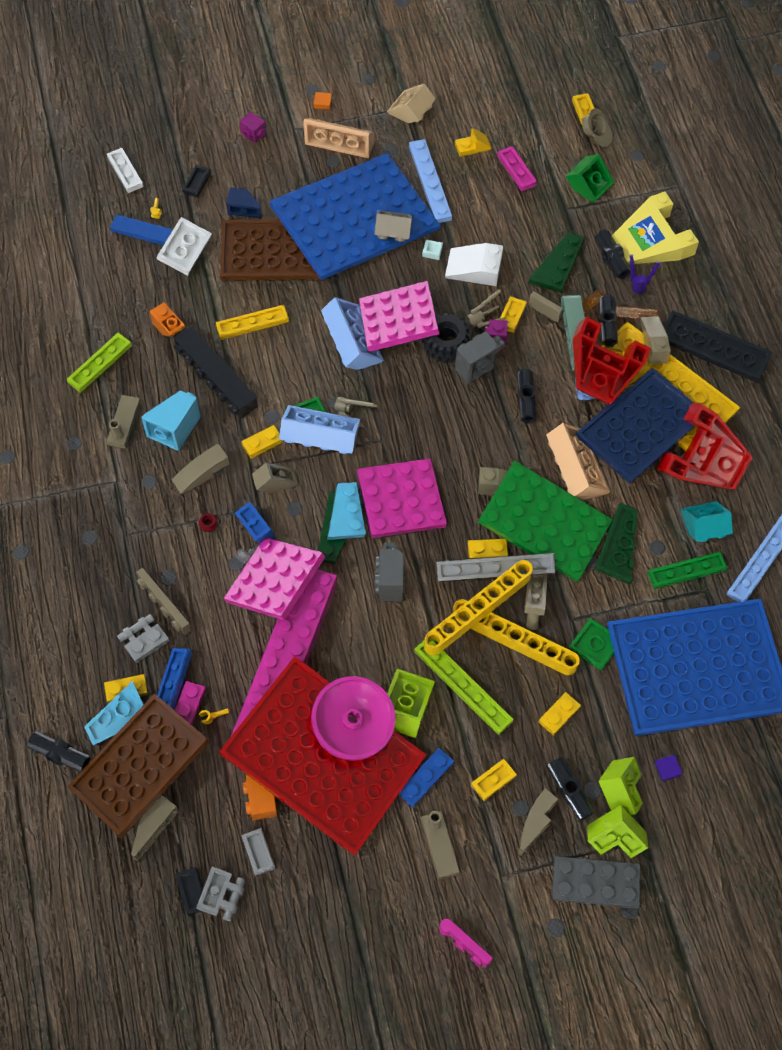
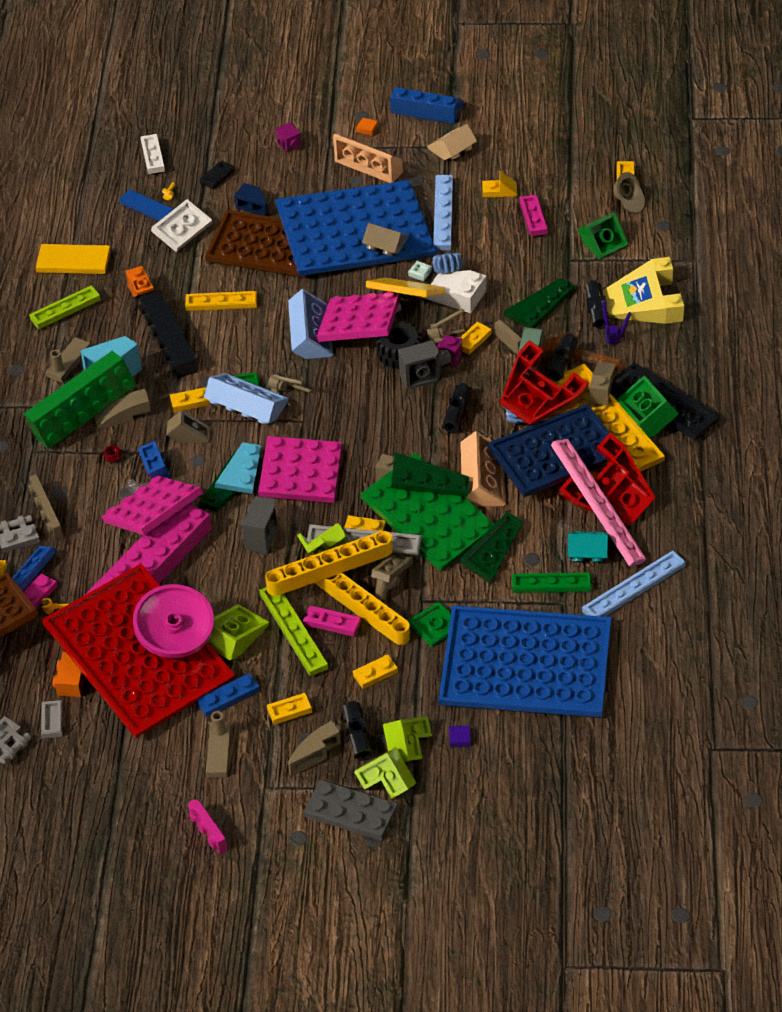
camera: 20 degrees right, 15 degrees down
none -> green brick [23,351,137,449]
none -> yellow tile [36,244,110,274]
none -> lime panel [297,523,351,556]
none -> dark pink plate [302,606,361,637]
none -> yellow tile [366,277,445,297]
none -> blue slope [390,87,464,124]
none -> dark green wing [391,452,469,497]
none -> medium blue gear [432,253,463,273]
none -> bright pink tile [551,439,646,566]
none -> green slope [617,375,678,439]

